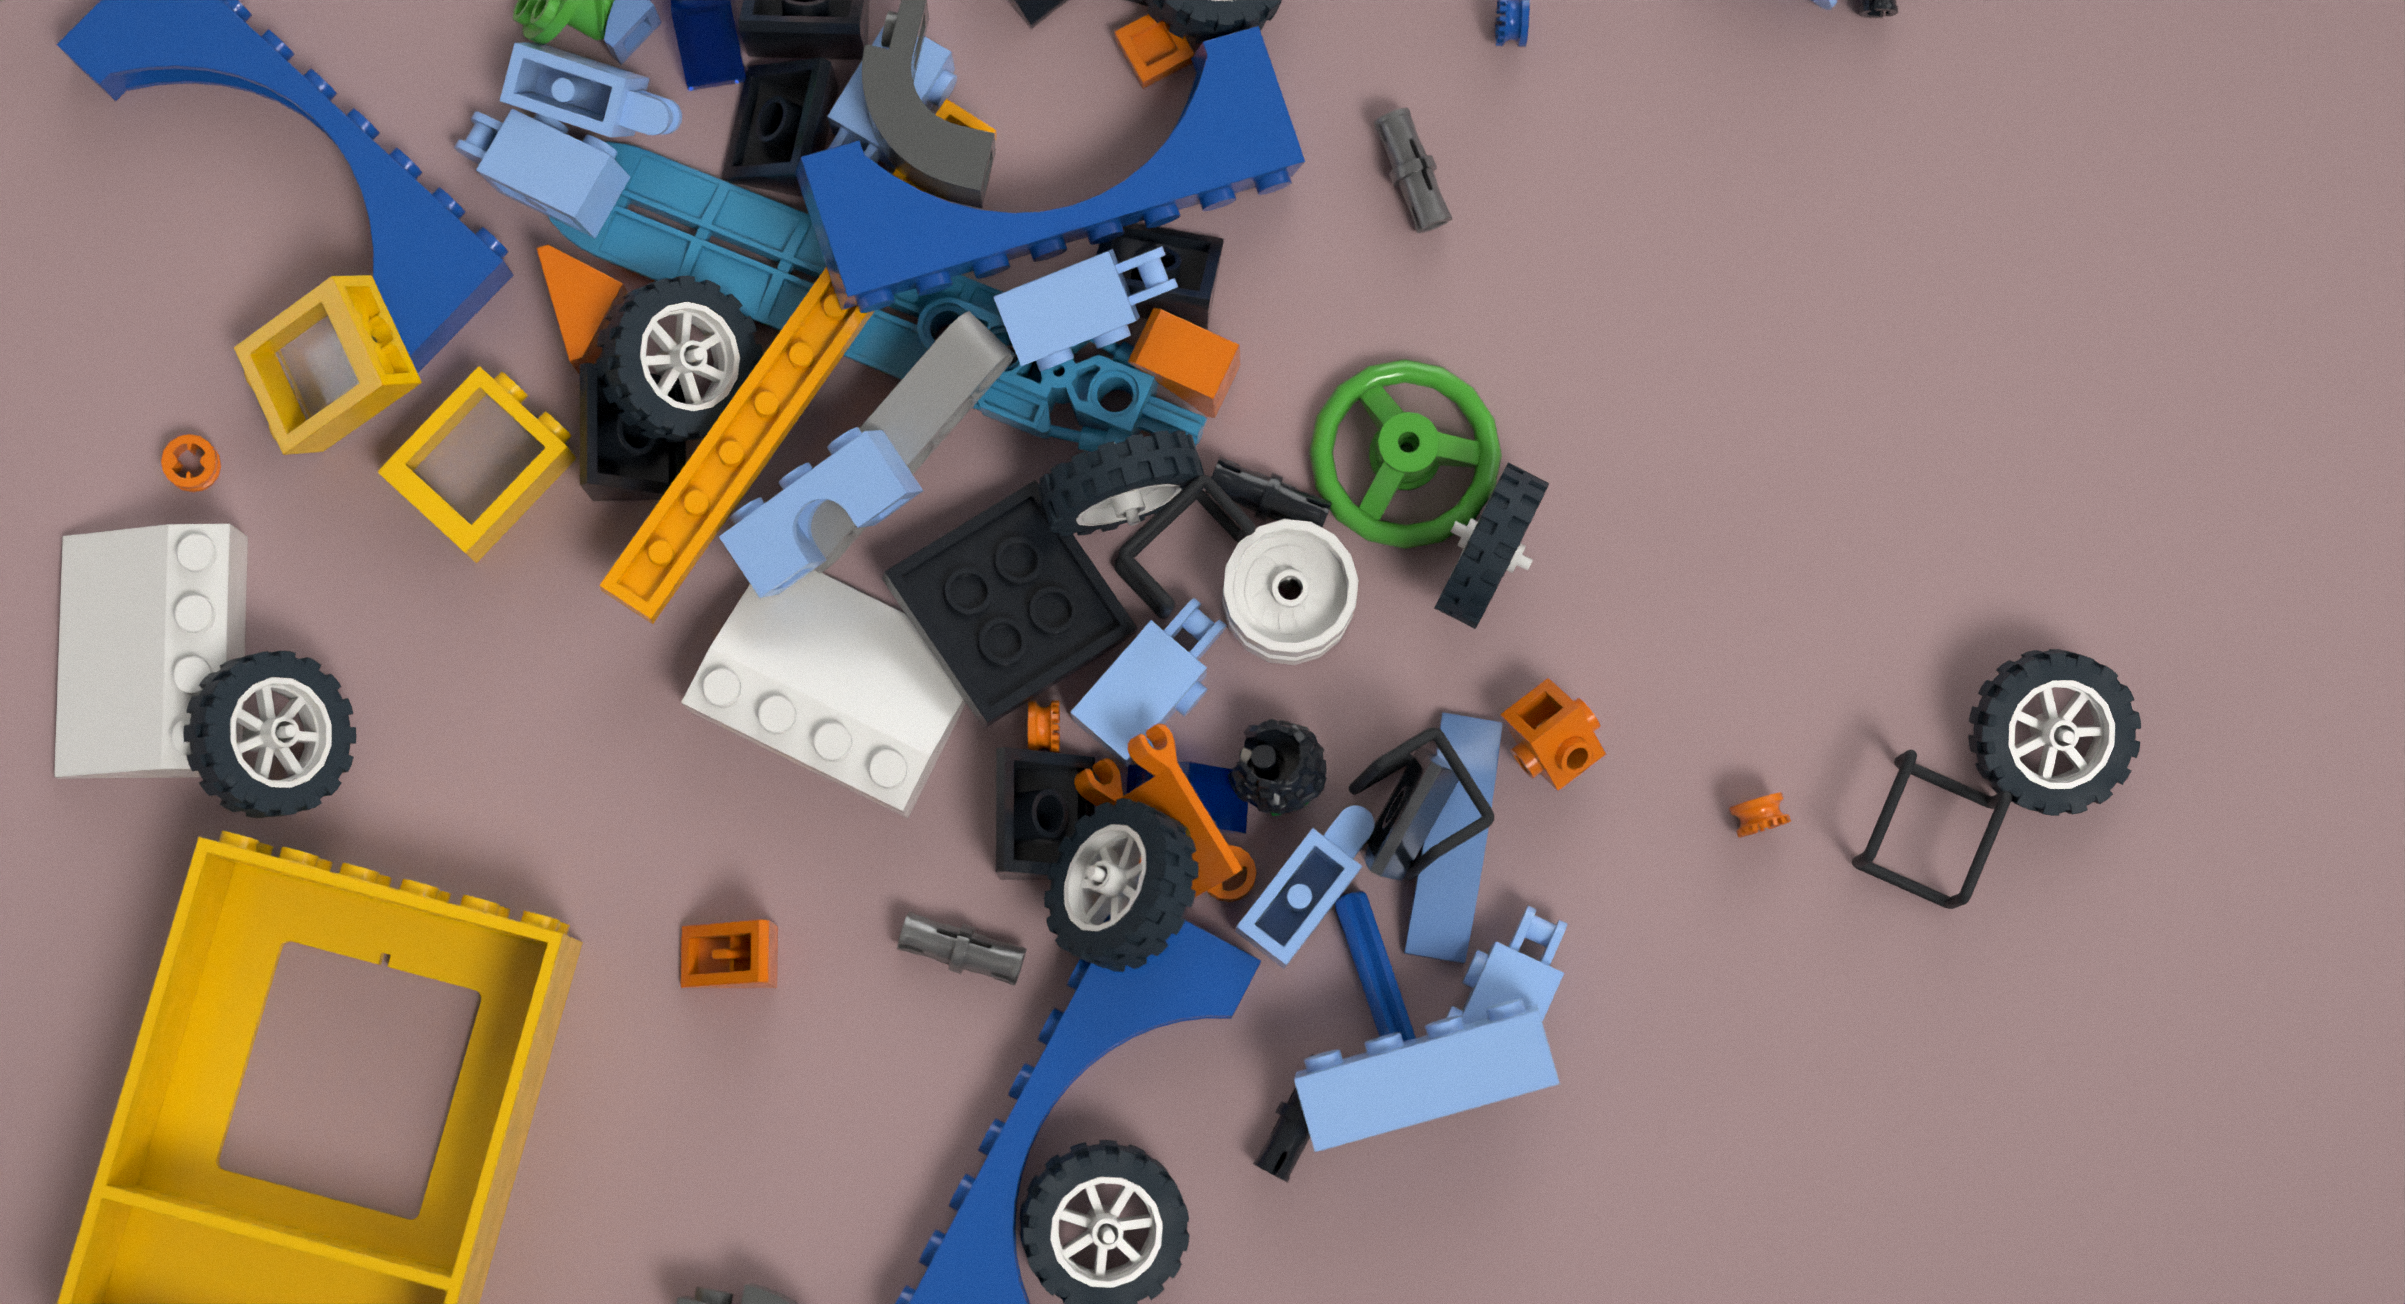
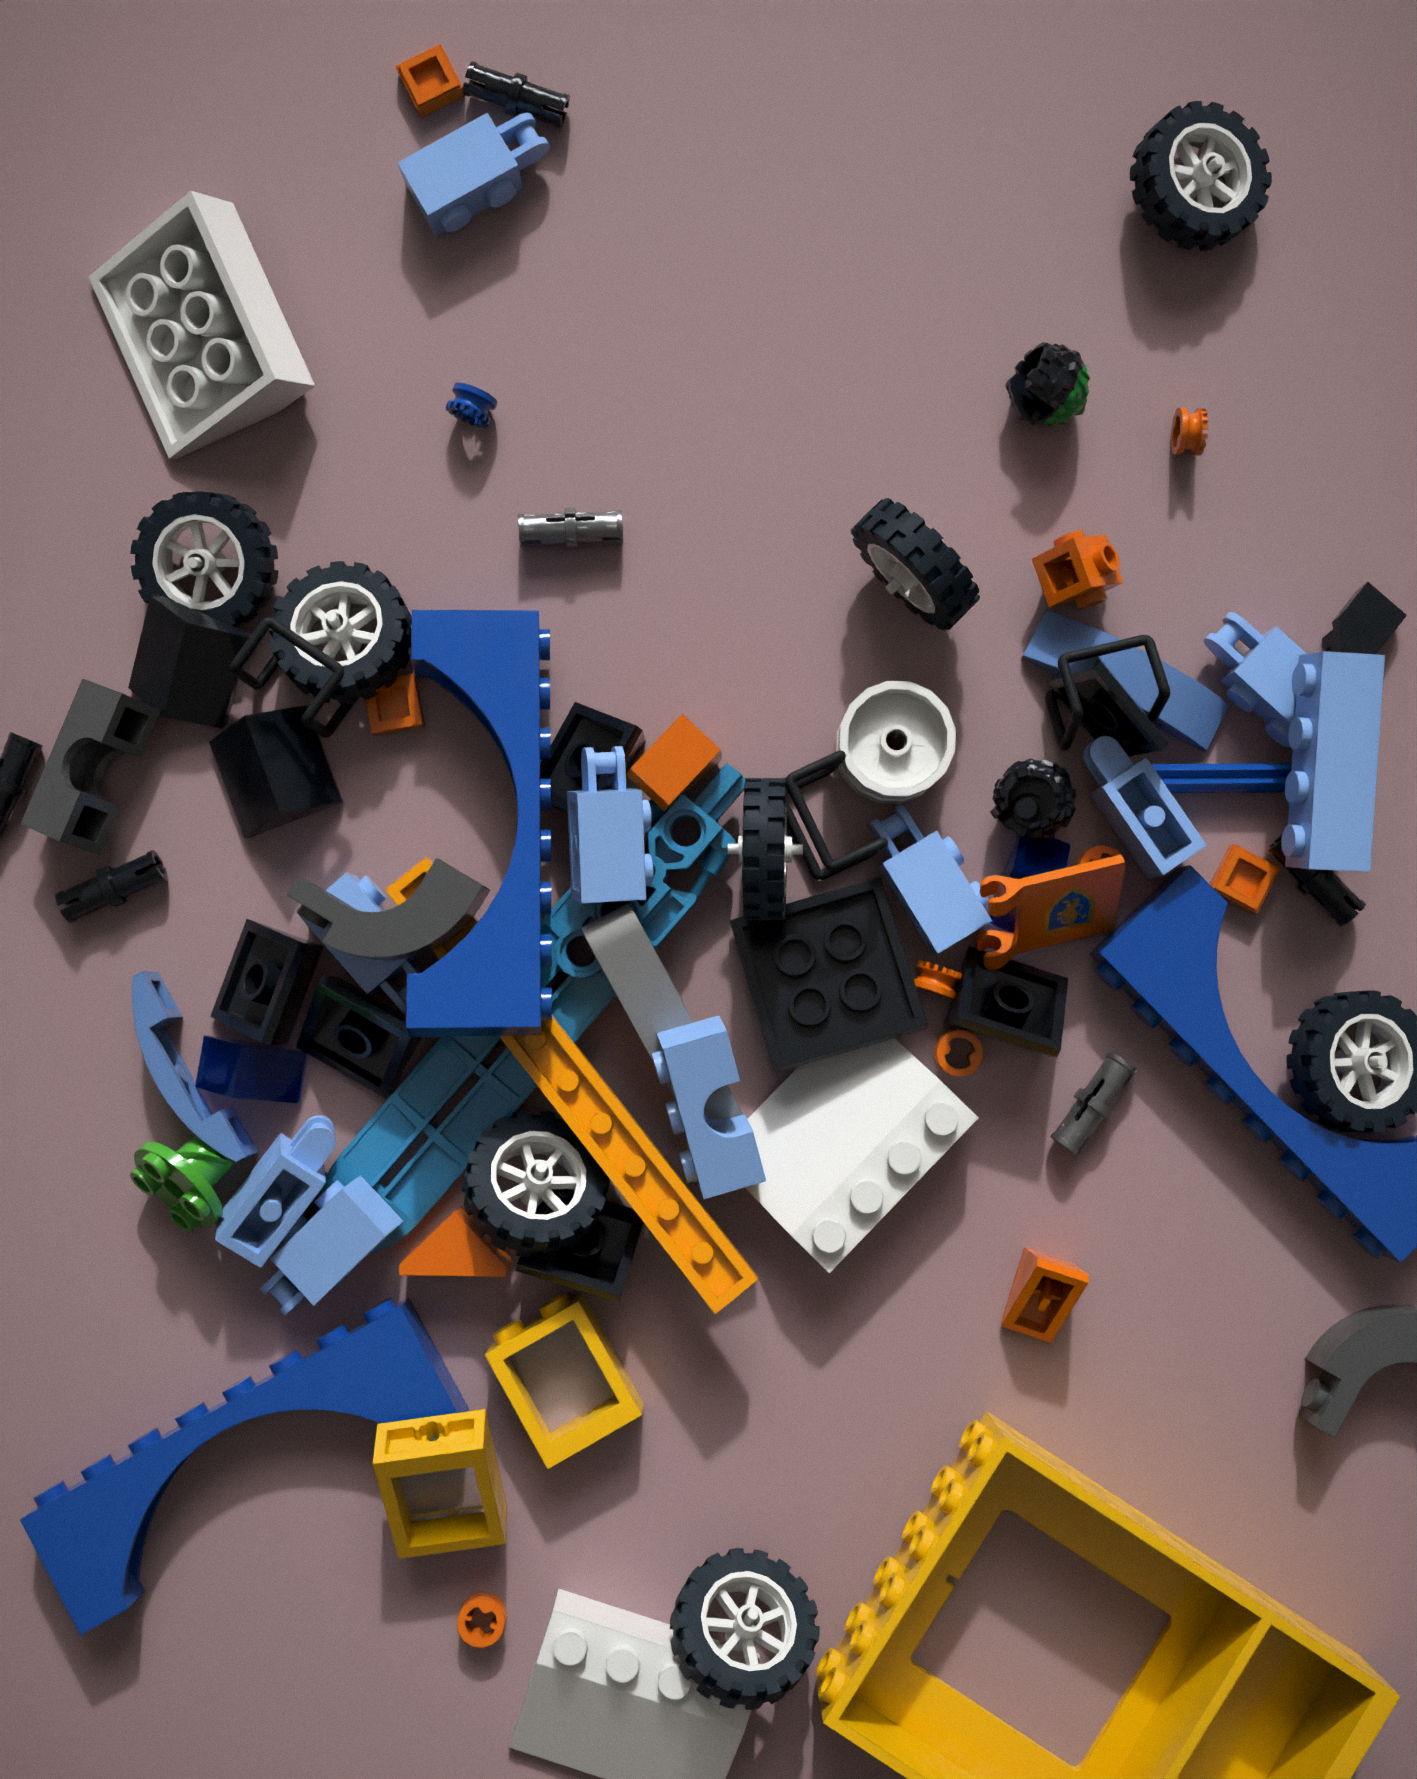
camera: 70 degrees left, 5 degrees up
black wheel [1044,798,1199,972] -> none
black pin [1205,456,1332,527] -> none
bright green piece [1309,359,1502,549] -> none
black piece [1852,749,2012,909] -> none
none -> orange bush [933,1029,984,1077]
none -> black piece [1005,342,1090,427]
none -> orange tile [1209,844,1281,915]
none -> black slope [1322,581,1407,654]

